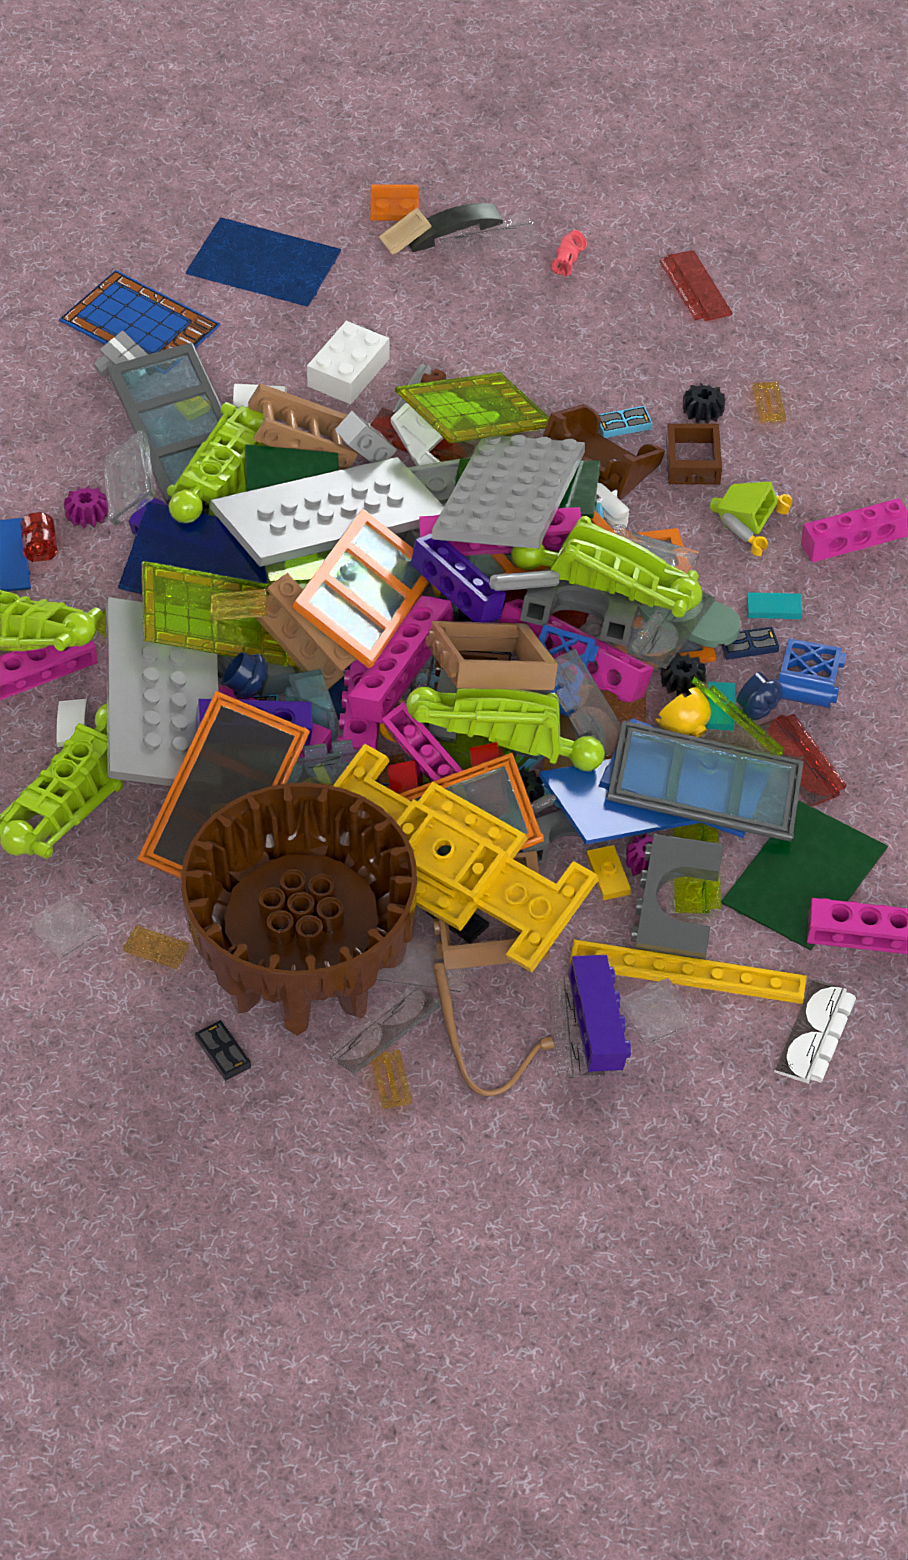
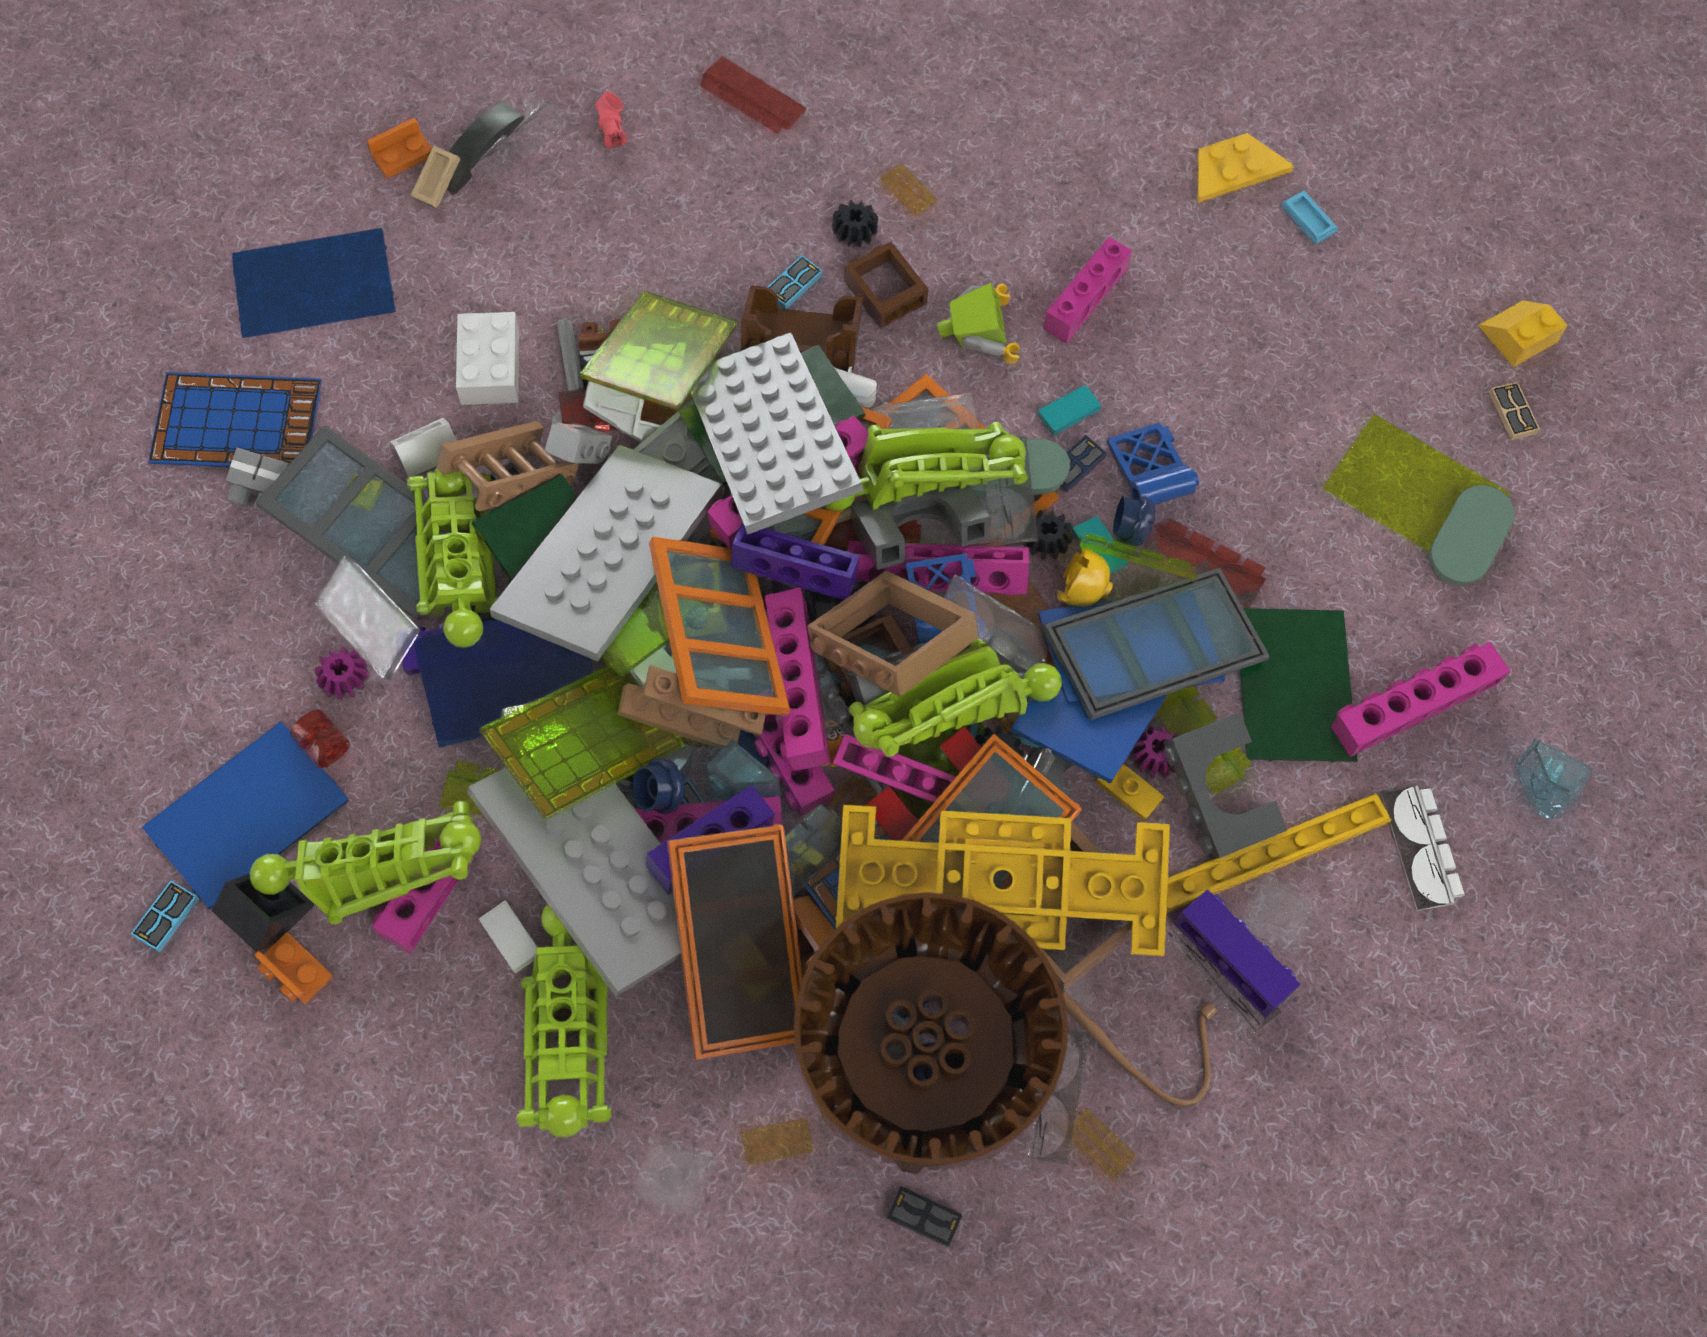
camera: 35 degrees left, 15 degrees up
clear yellow tile [210,589,268,621] -> none
light grey axle [489,570,560,591] -> none

